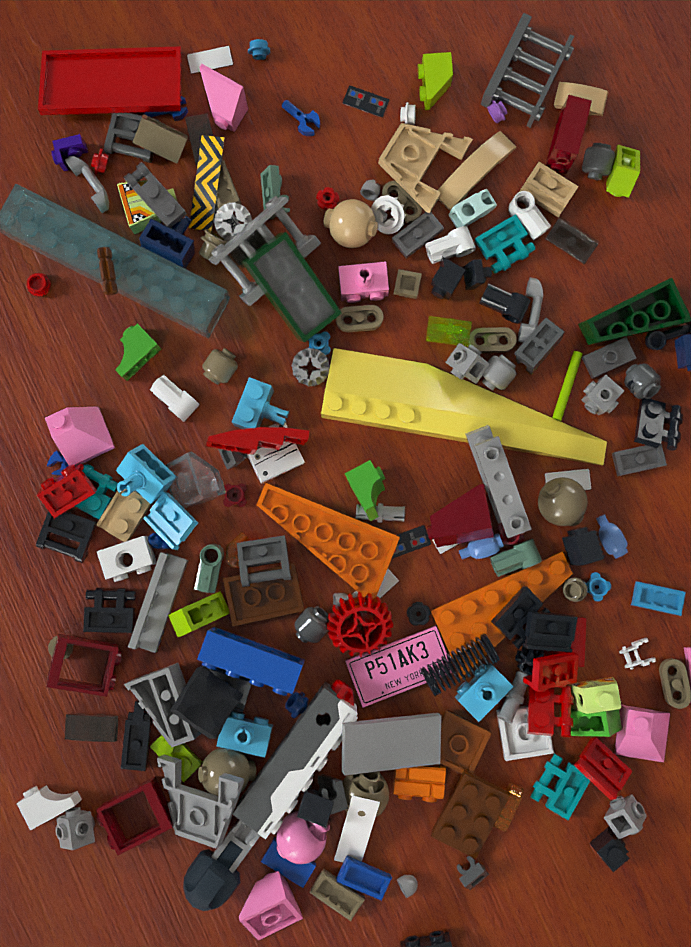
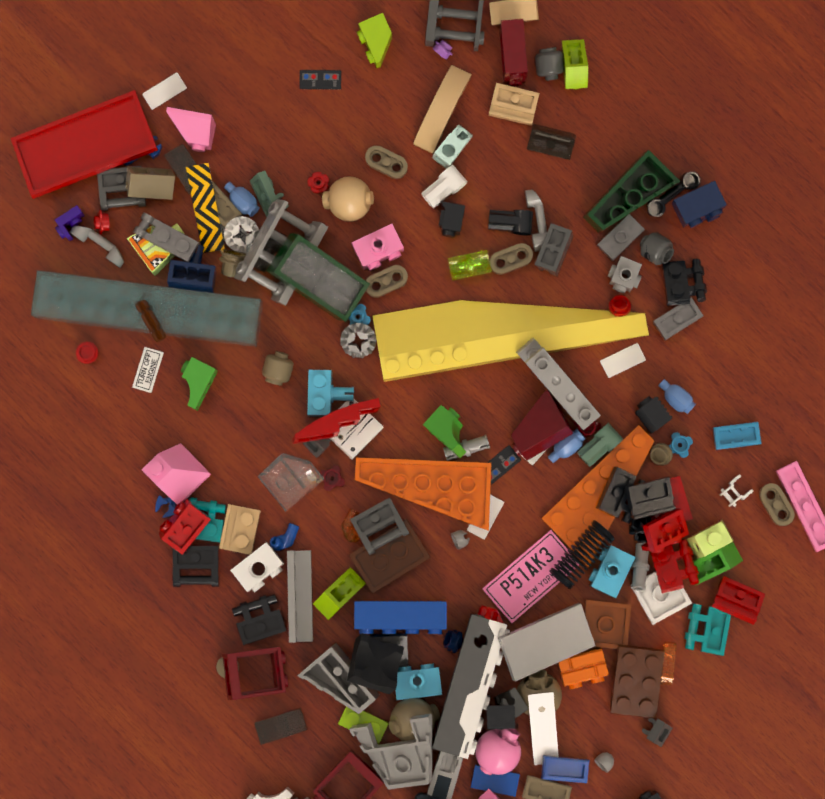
camera: 15 degrees left, 0 degrees up
medium azure brick [116,444,177,504] -> none
black hinge [121,700,152,771] -> none
medium azure plate [143,492,198,550] -> none
white piece [150,375,200,422] -> none
sand green piece [194,544,224,593] -> none
dark azure plate [248,39,270,60] -> none
blue bar [282,100,320,136] -> none
dark grey head [294,606,329,643] -> none
red gear [327,592,394,658] -> none
light grey hinge [360,180,381,201] -> none
white gear [371,195,406,234] -> none
tan wing [378,123,473,214] -> none
flat silver plate [392,212,444,259] -> none
dark tan plate [394,269,422,299] -> none
white plate [400,102,416,125] -> none
black plate [407,602,431,626] -> none
light grey brick [445,343,490,384] -> none
black tile [462,259,492,290] -> none
teal plate [475,214,536,274] -> none
light grey head [482,354,516,391] -> none
white piece [508,191,551,240] -> none
dark tan brick [538,477,588,526] -> none
lime bar [552,351,583,421] -> none
black window [589,826,630,872] -> none
light grey brick [604,794,647,839] -> none
bright pink slope [614,705,670,762] -> none
none -> white sticker [132,347,164,393]
none -> medium blue plant [224,182,260,217]
none -> red plate [609,295,631,316]

